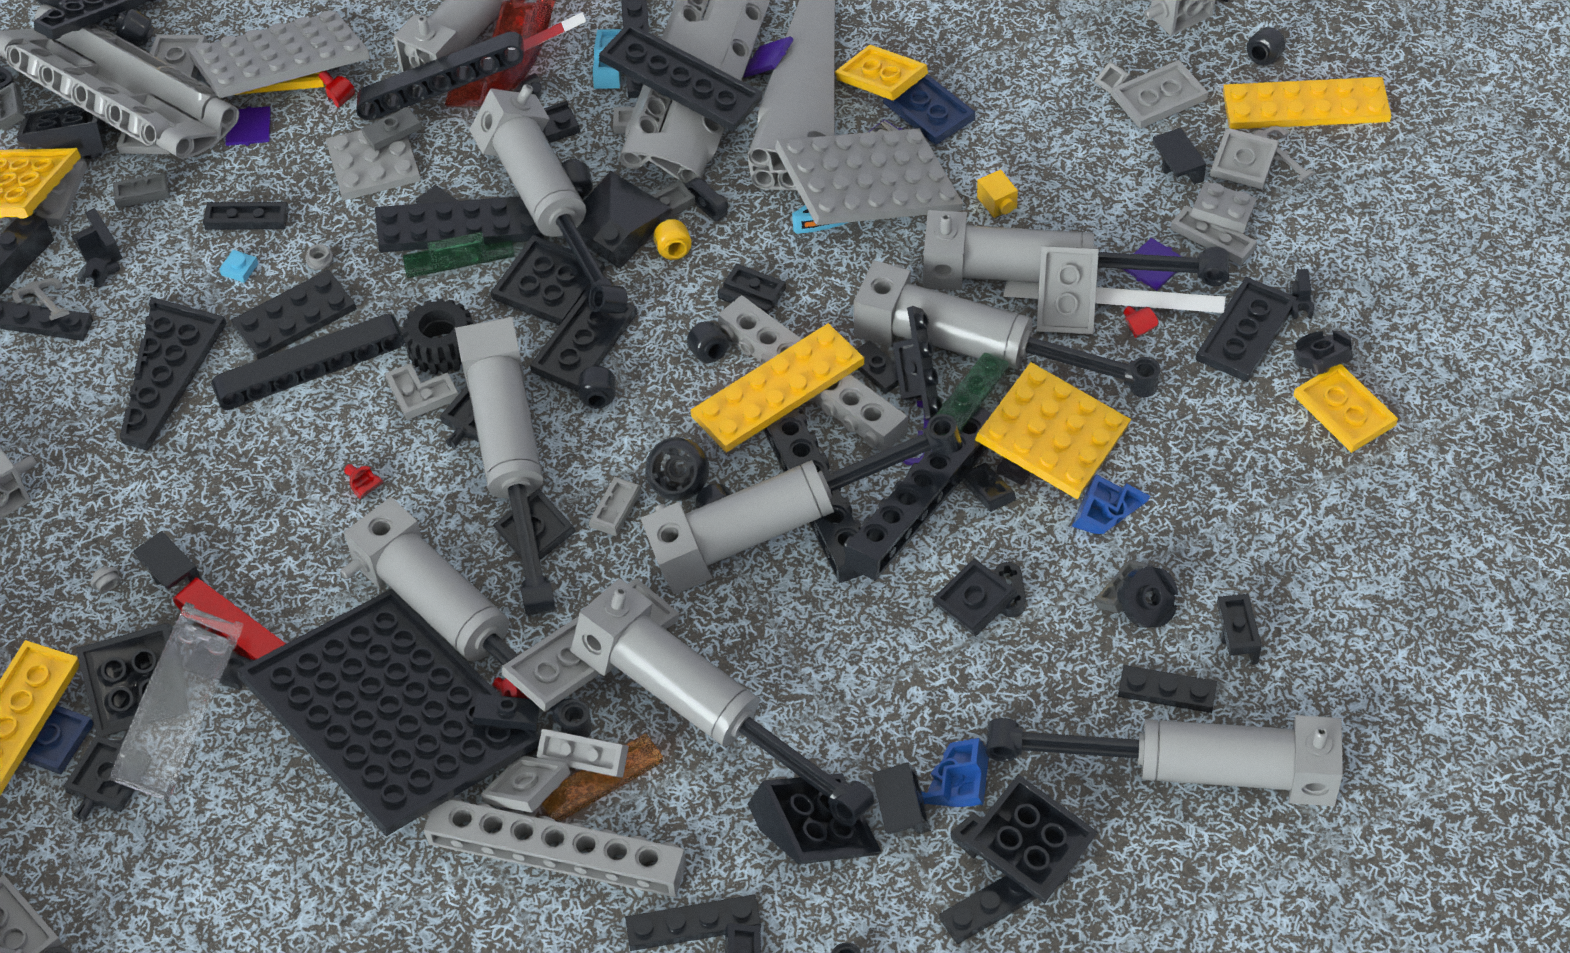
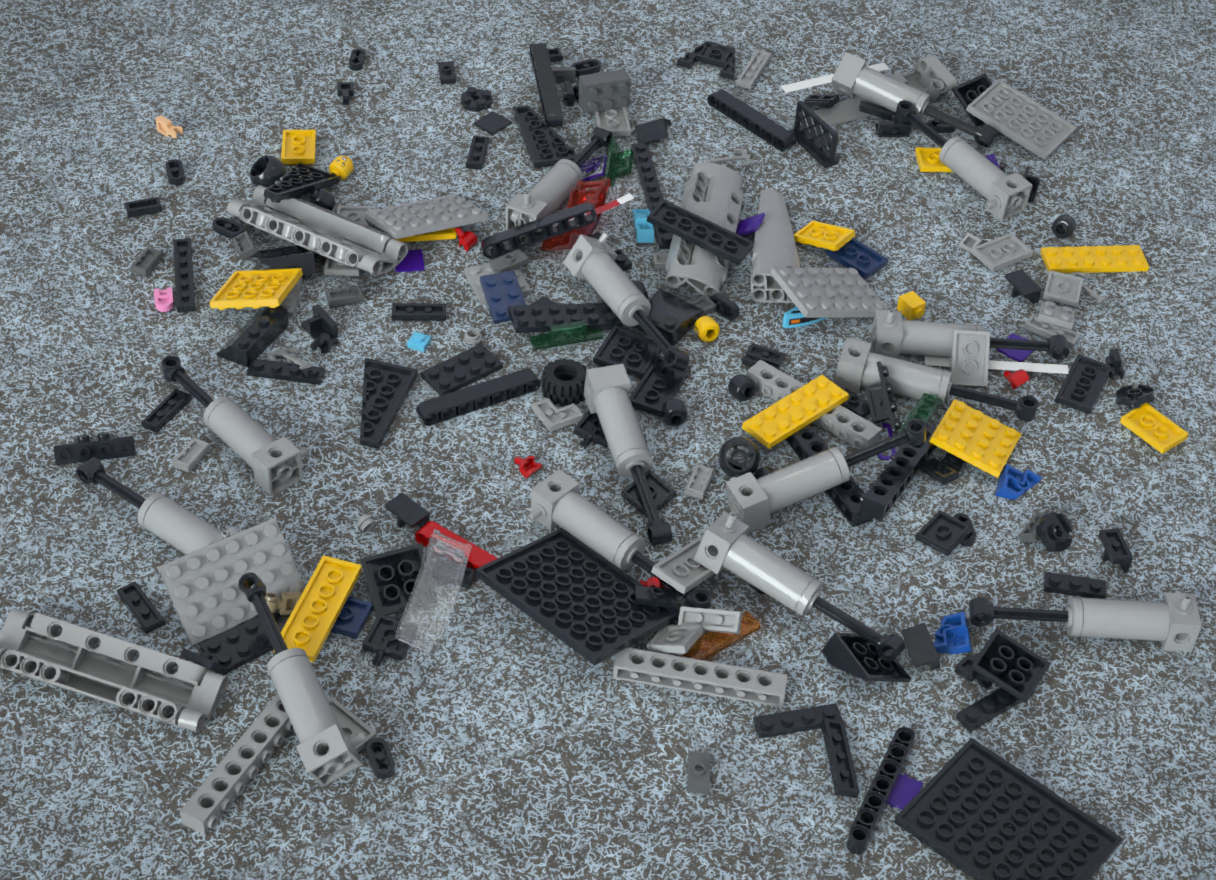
camera: 10 degrees left, 10 degrees down
none -> dark blue plate [480,270,526,324]

